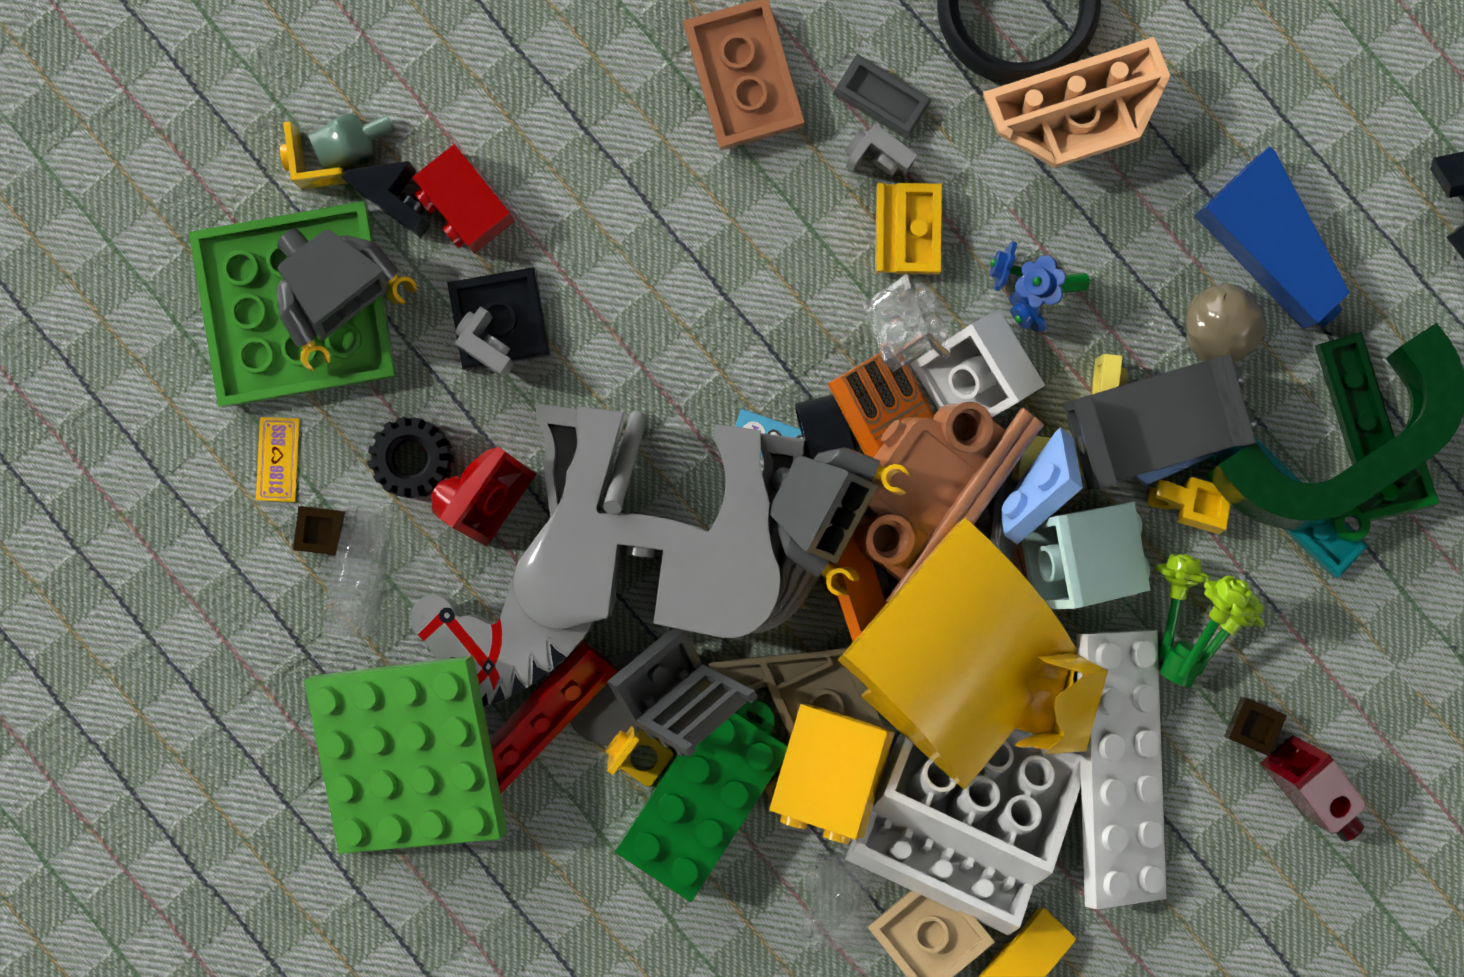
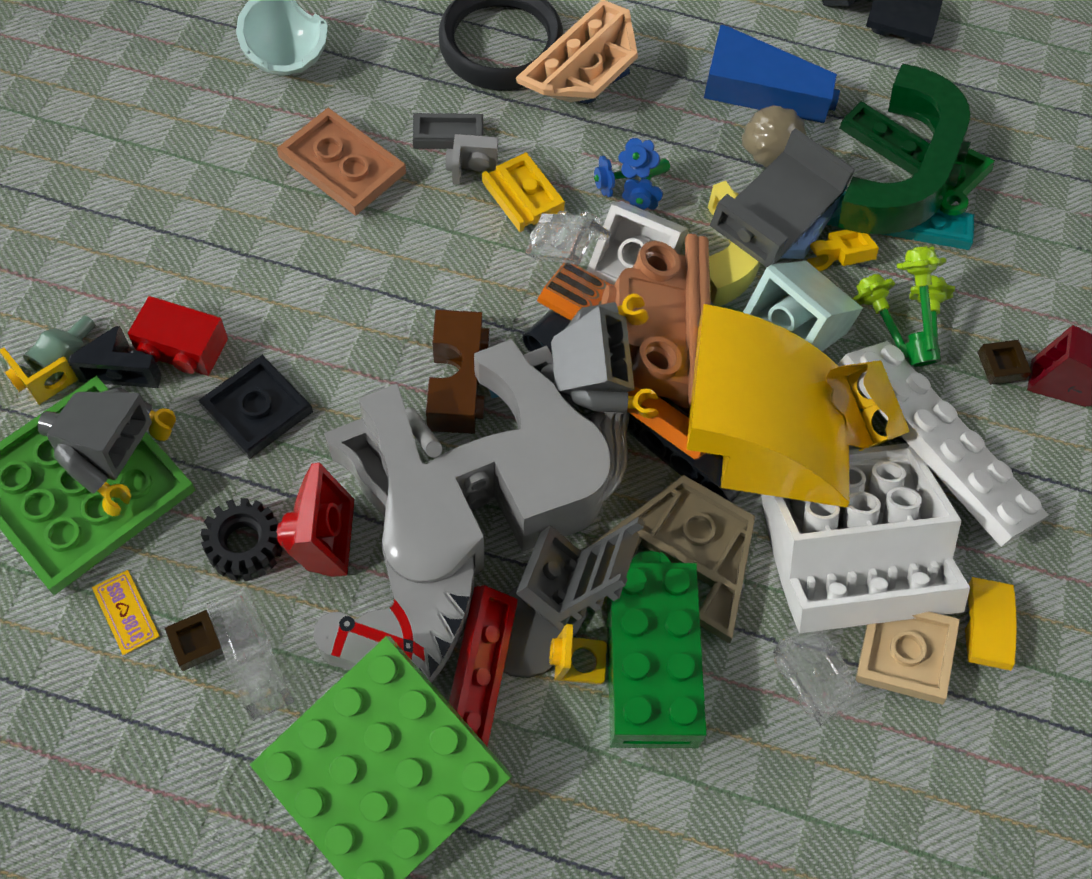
camera: 30 degrees left, 25 degrees down
light grey bracket [455,307,515,379] -> none
yellow brick [769,704,895,844] -> none
light blue wing [1001,427,1083,544] -> none
none -> reddish brown arch [426,309,490,434]

